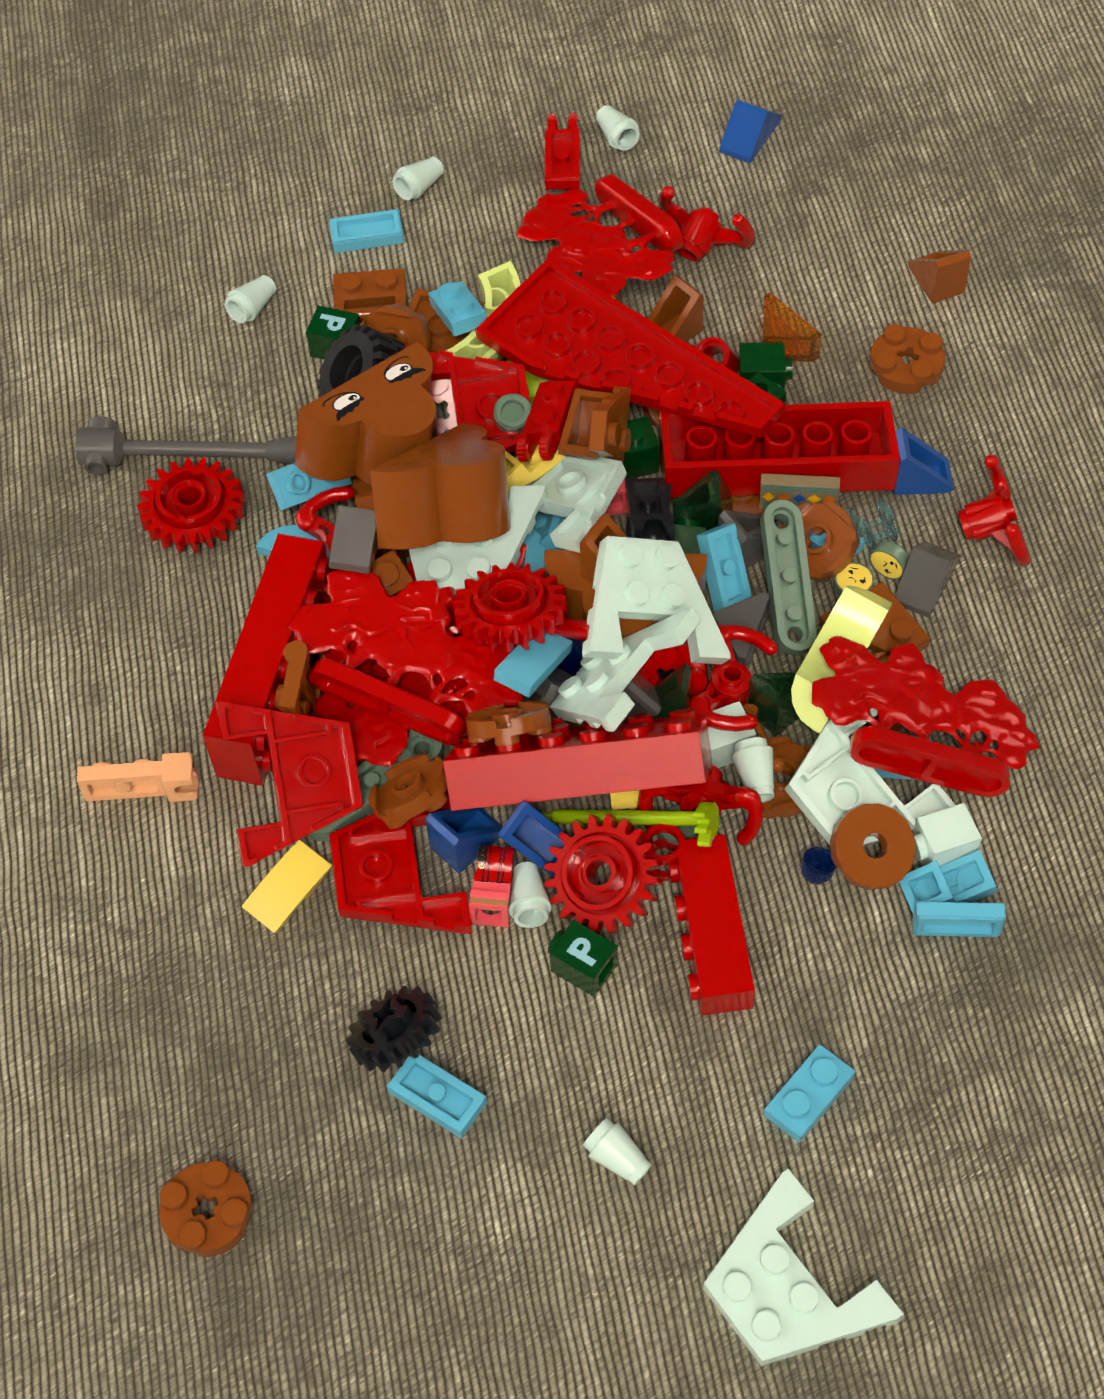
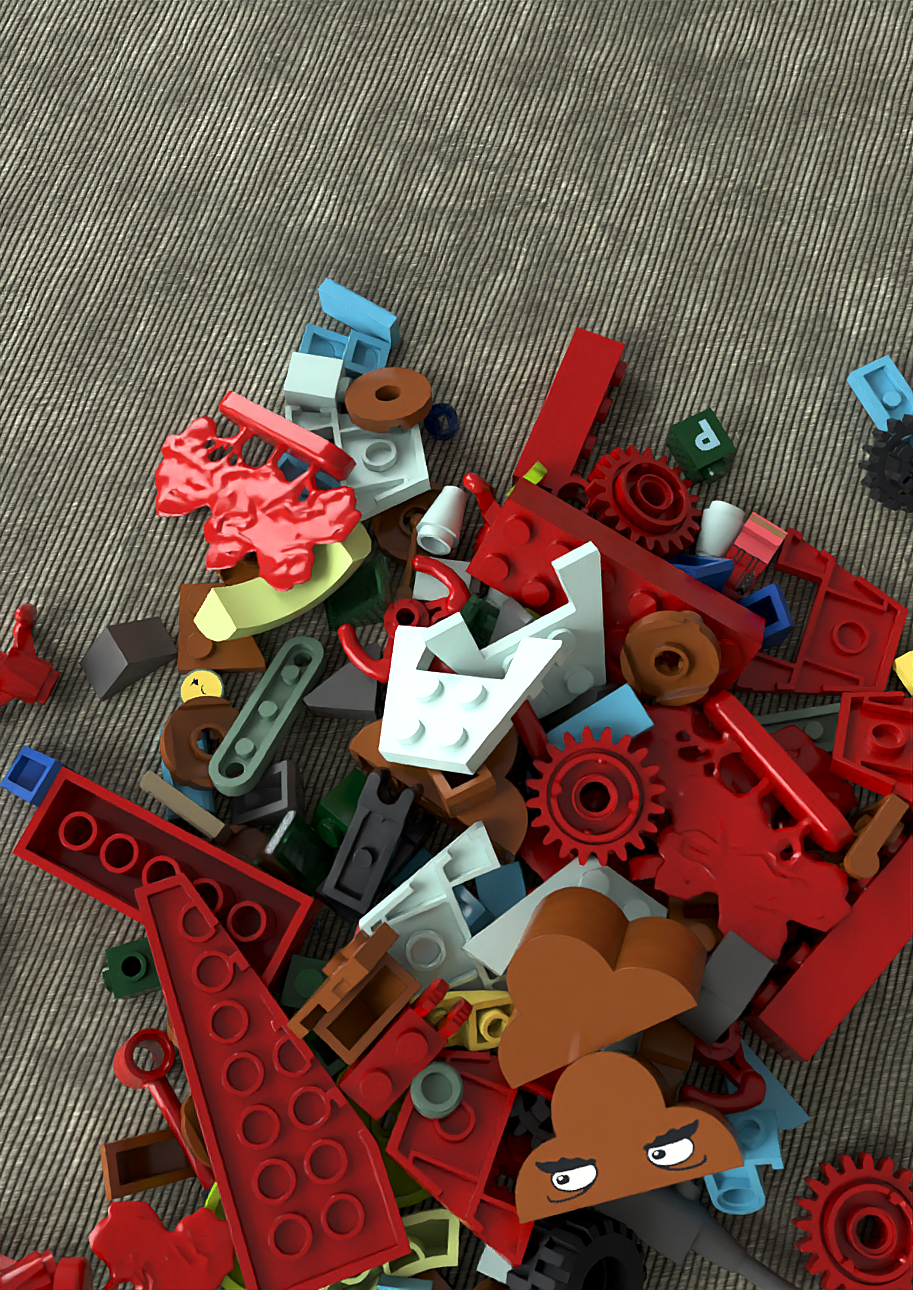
camera: 150 degrees left, 15 degrees up
dark orange plate [368,754,448,829] -> none
light aqua cone [583,1118,652,1185] -> none
medium azure plate [696,523,752,612] -> none
light aqua wing [703,1169,904,1366] -> none
dark green brick [738,342,793,391] -> none
clear orange slope [762,292,822,362] -> none
medium azure plate [764,1044,856,1144] -> none
clear light blue piece [847,497,899,549] -> none
tile [869,541,909,580] -> none

